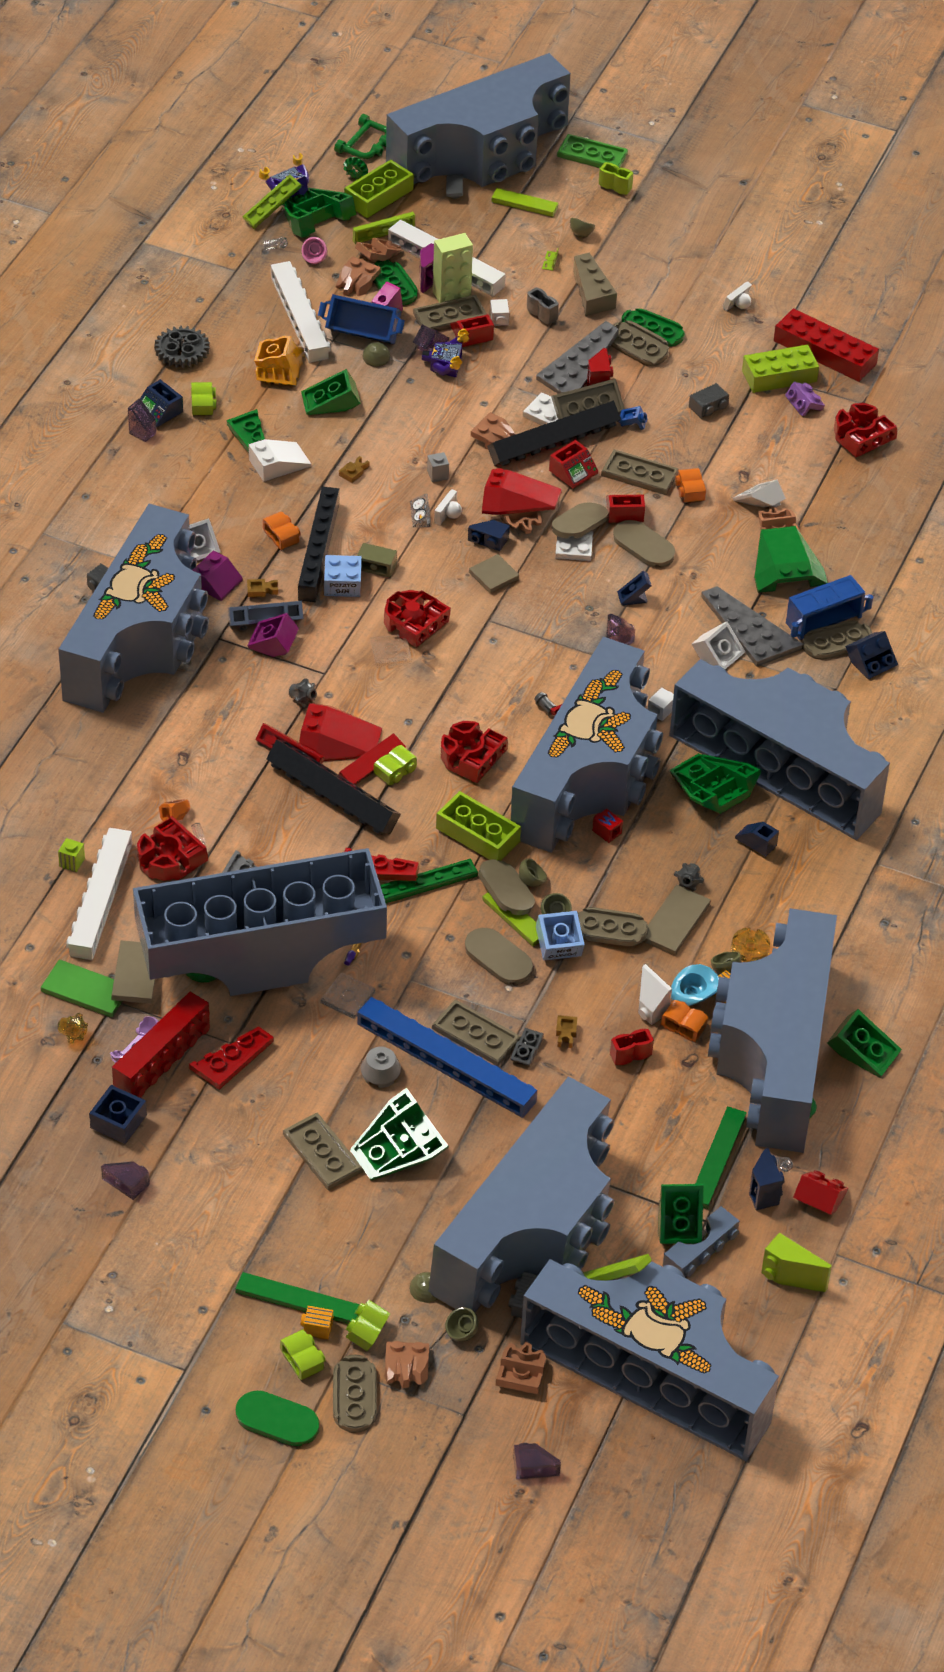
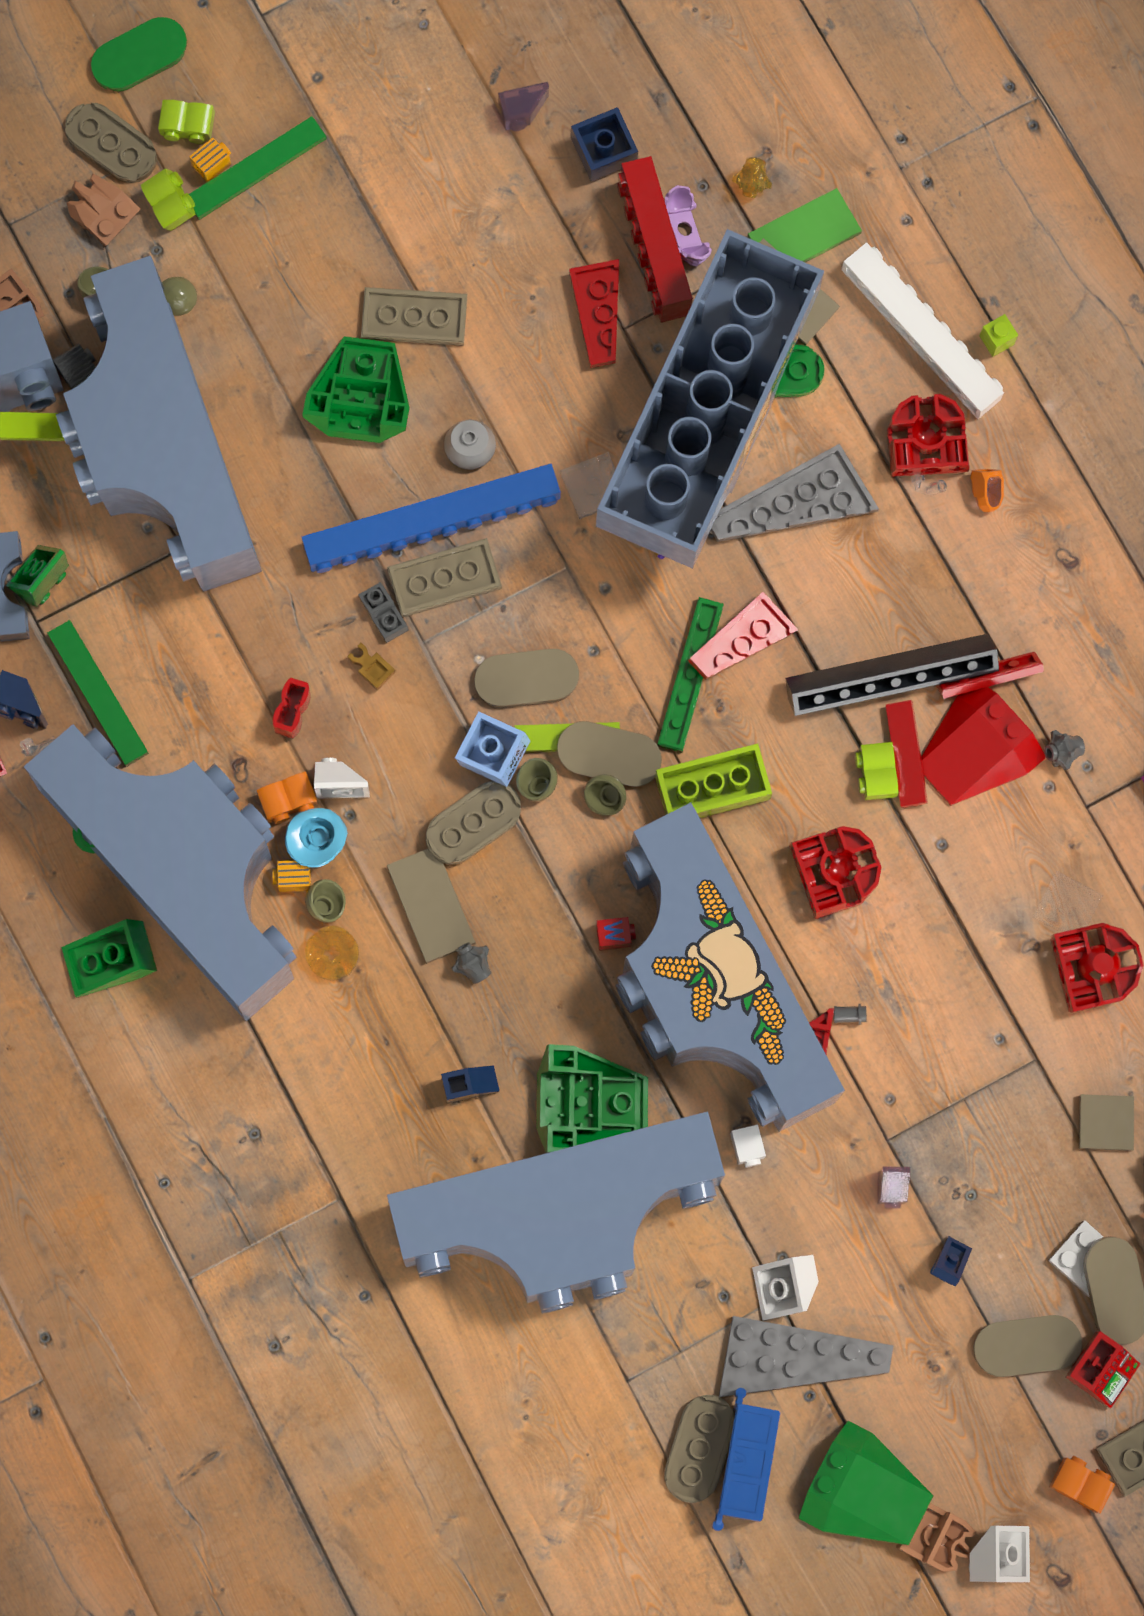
camera: 125 degrees right, 30 degrees up
dark blue slope [845,631,898,679] -> none

